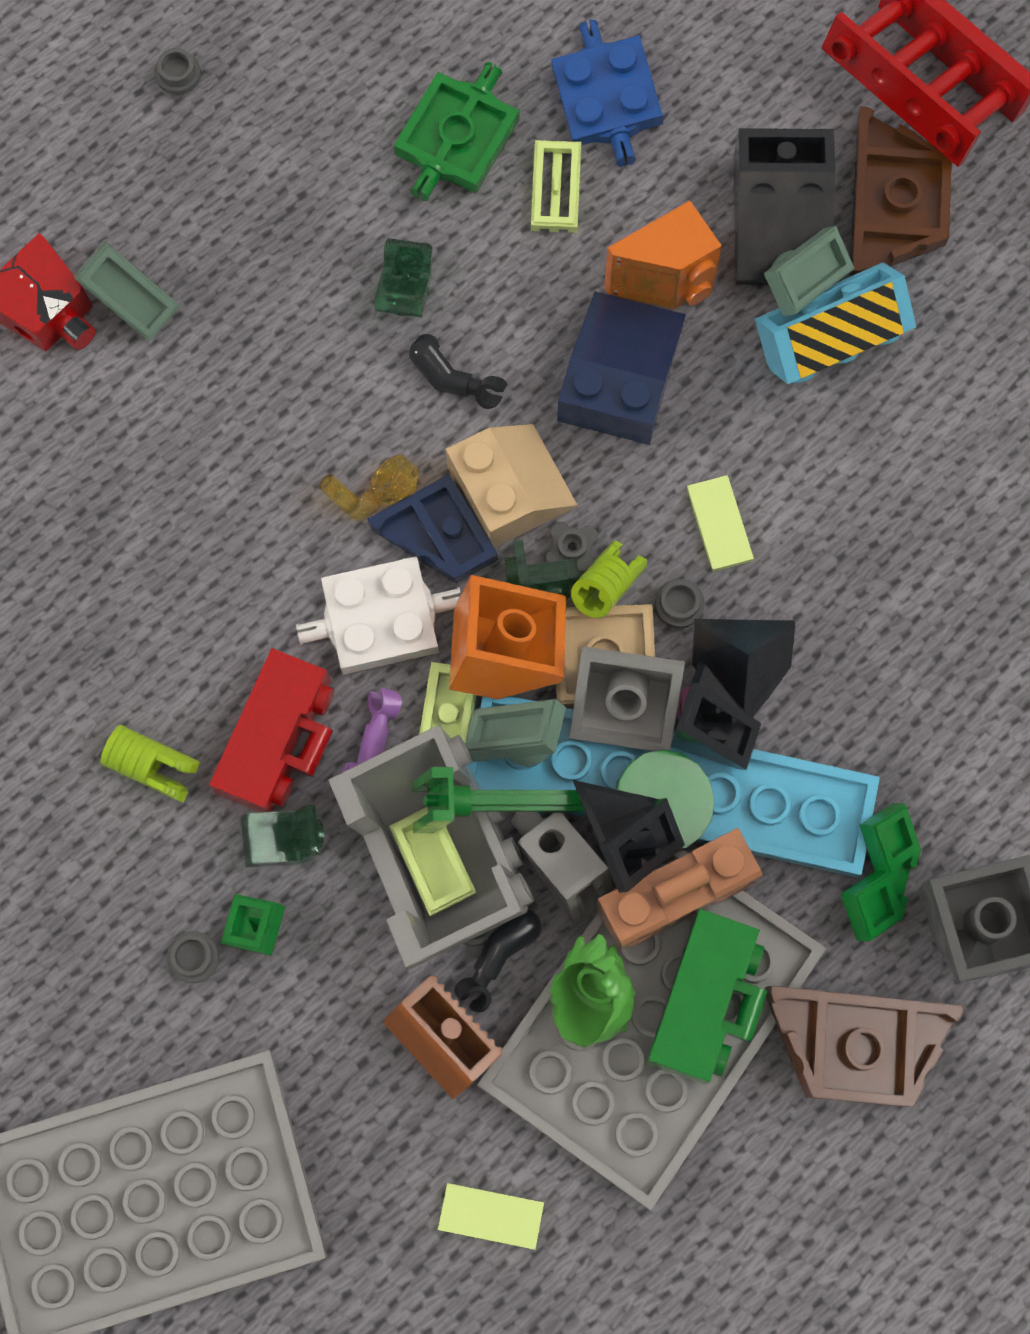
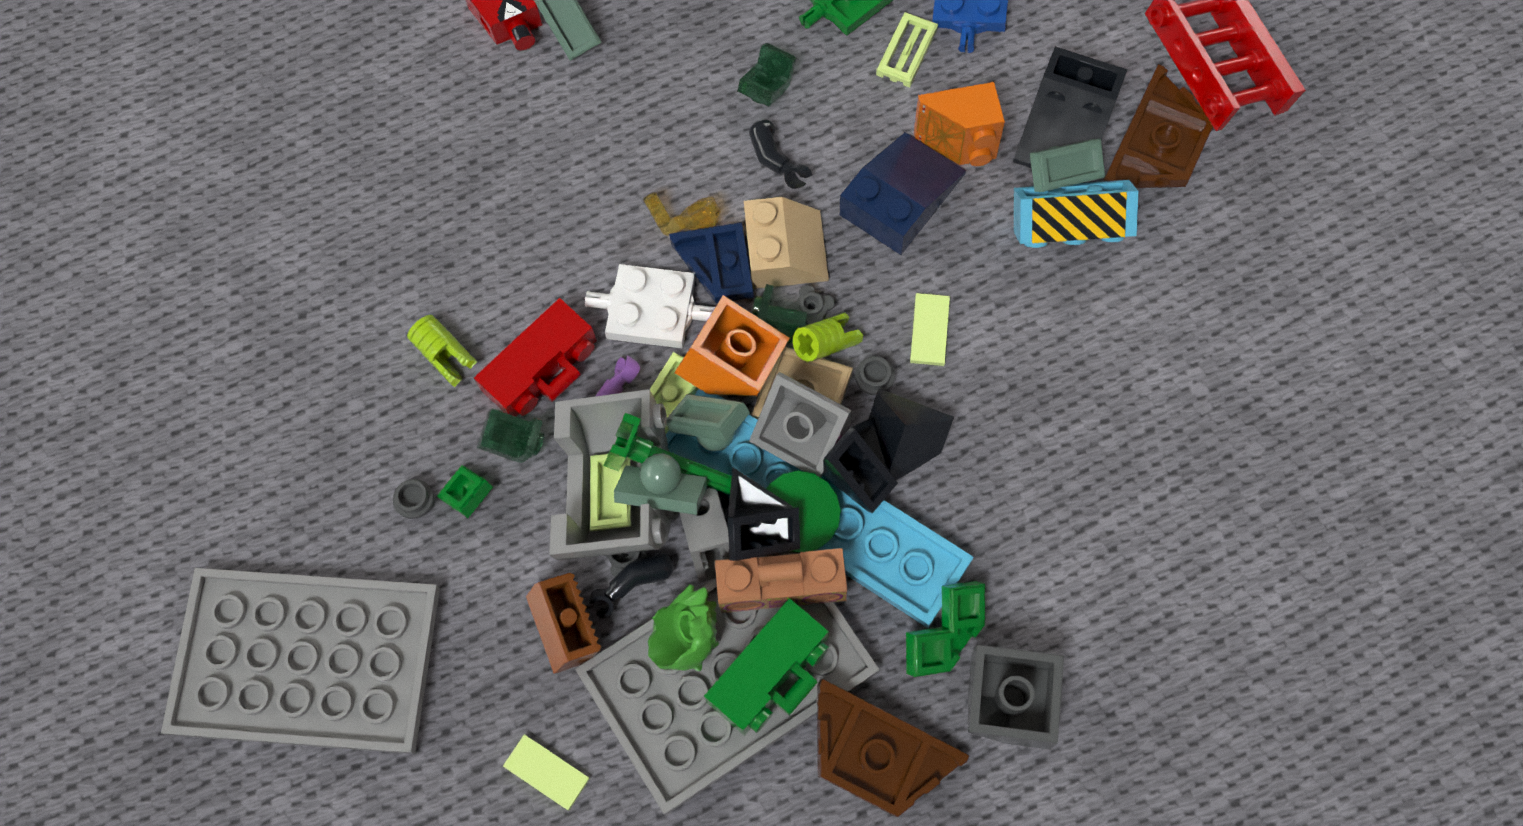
camera: 25 degrees right, 5 degrees down
none -> sand green tile [614,453,707,515]

